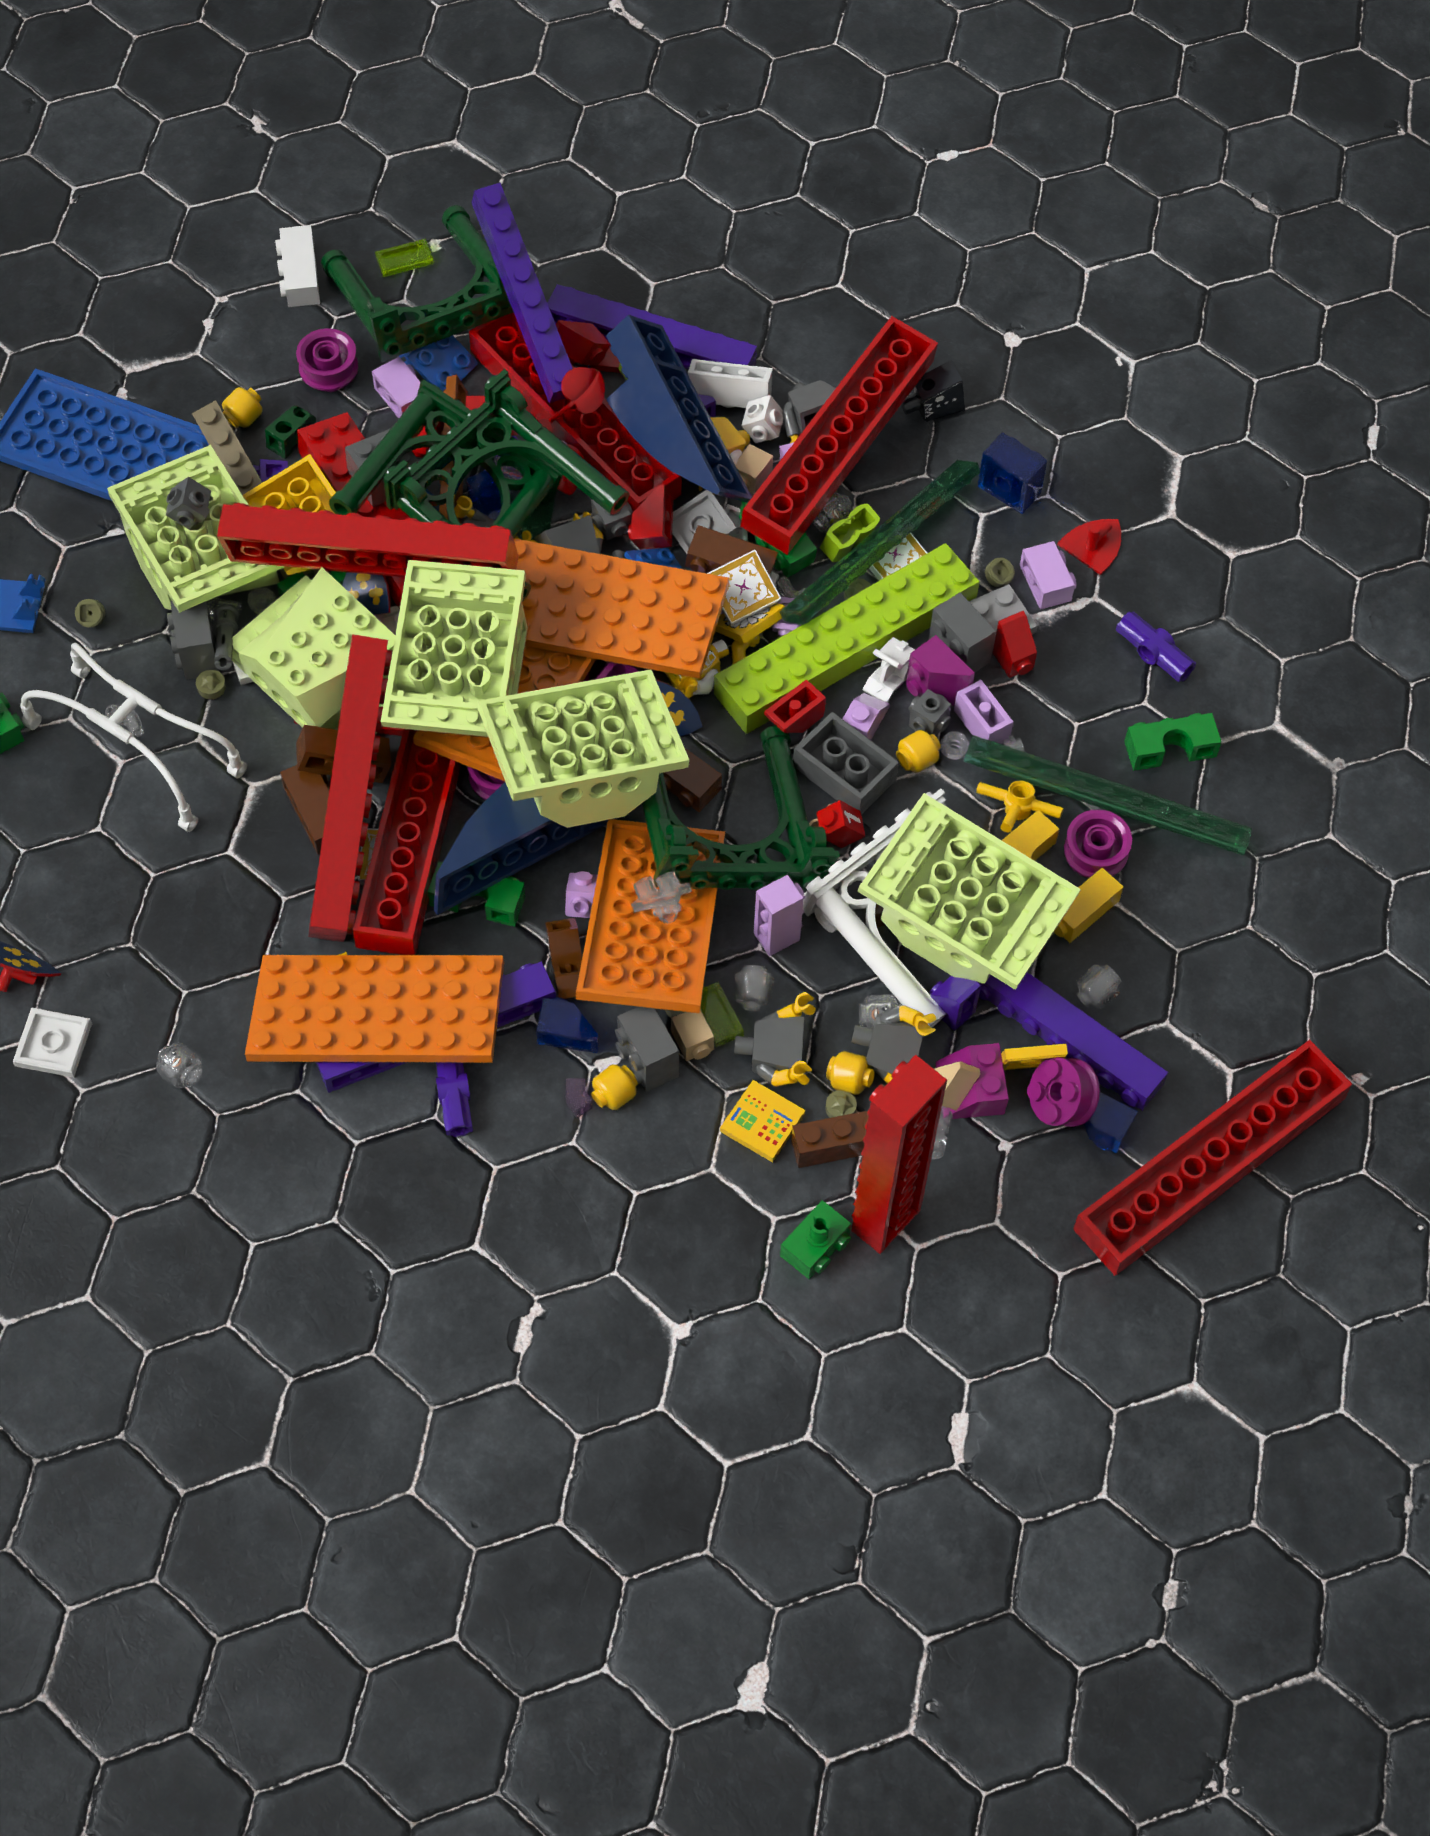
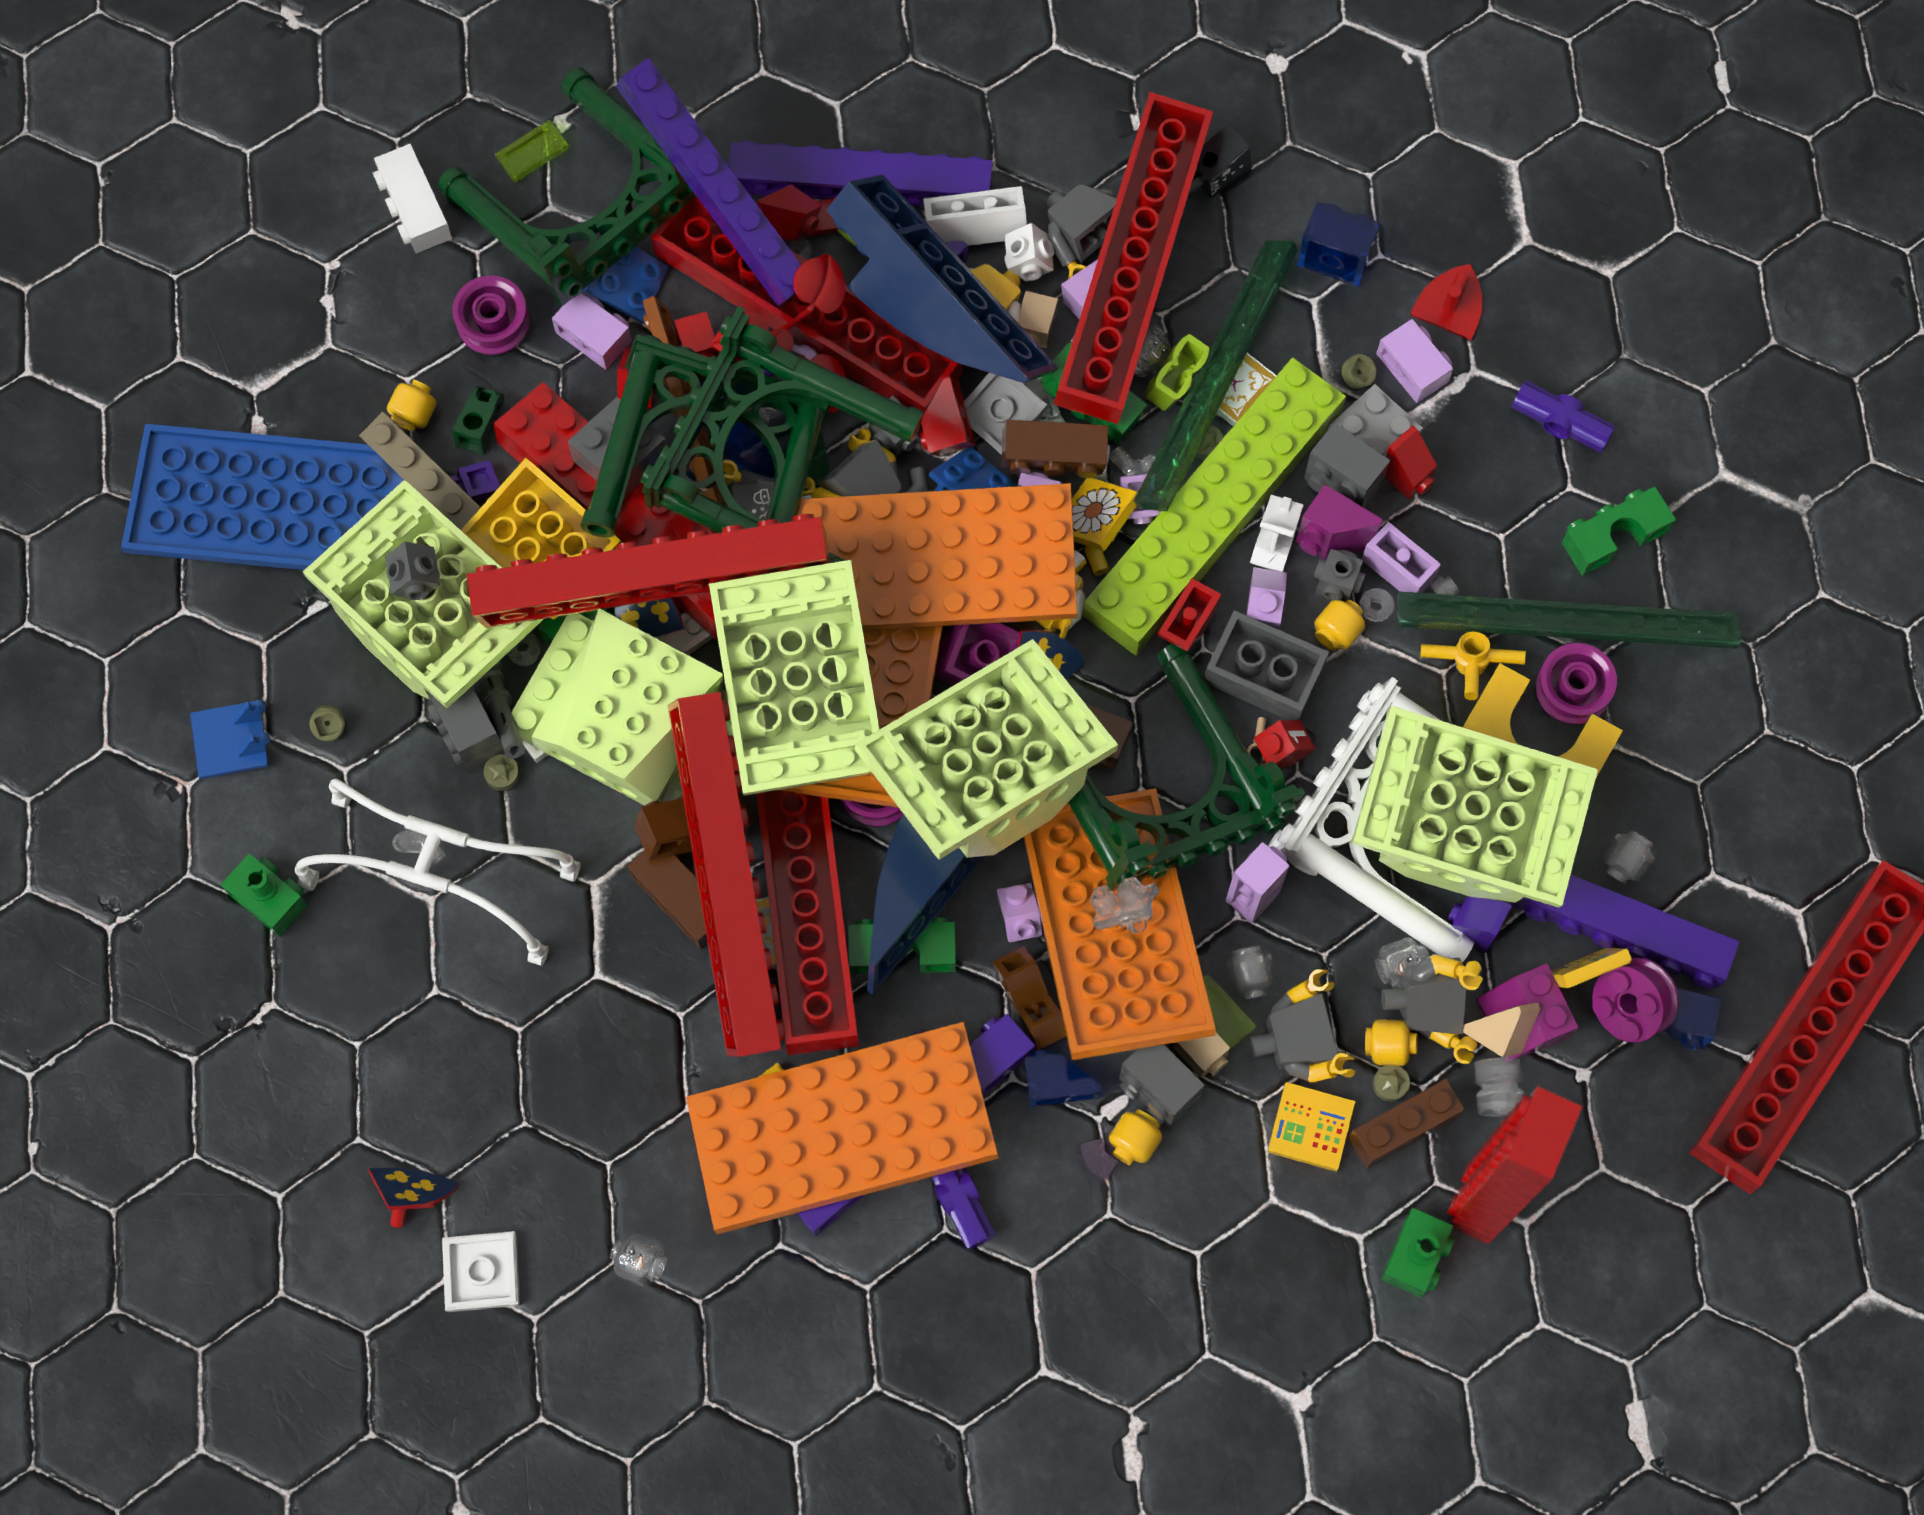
camera: 15 degrees left, 10 degrees up
tile [707,550,782,626] -> none

